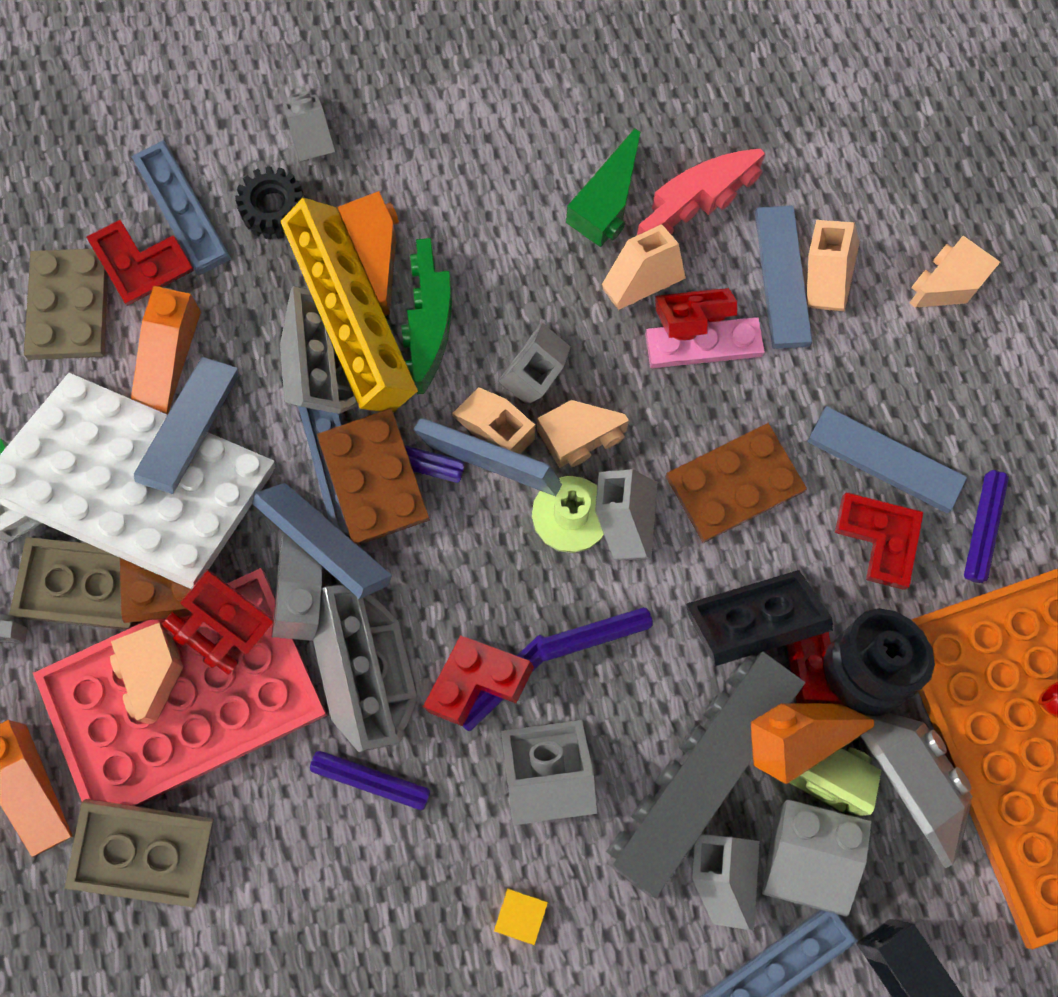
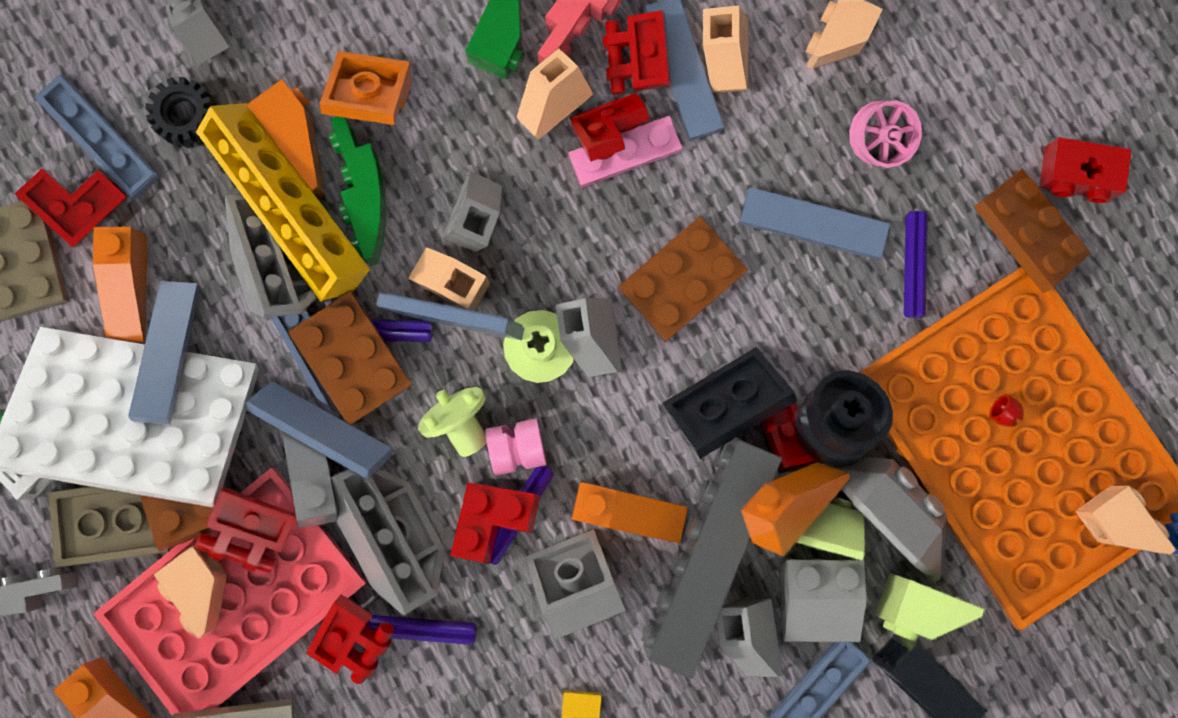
camera: 15 degrees left, 10 degrees up
light nougat slope [537,400,629,468] -> none
dark purple axle [537,607,653,661] -> none
red plate [835,492,924,590] -> none
none -> red plate [306,594,394,684]
none -> orange plate [319,51,412,125]
none -> yellowish green piece [418,387,487,457]
none -> bright pink wheel [485,418,547,476]
none -> orange slope [572,481,688,543]
none -> red plate [603,10,672,95]
none -> bright pink wheel [849,100,922,168]
none -> yellowish green slope [874,573,985,642]

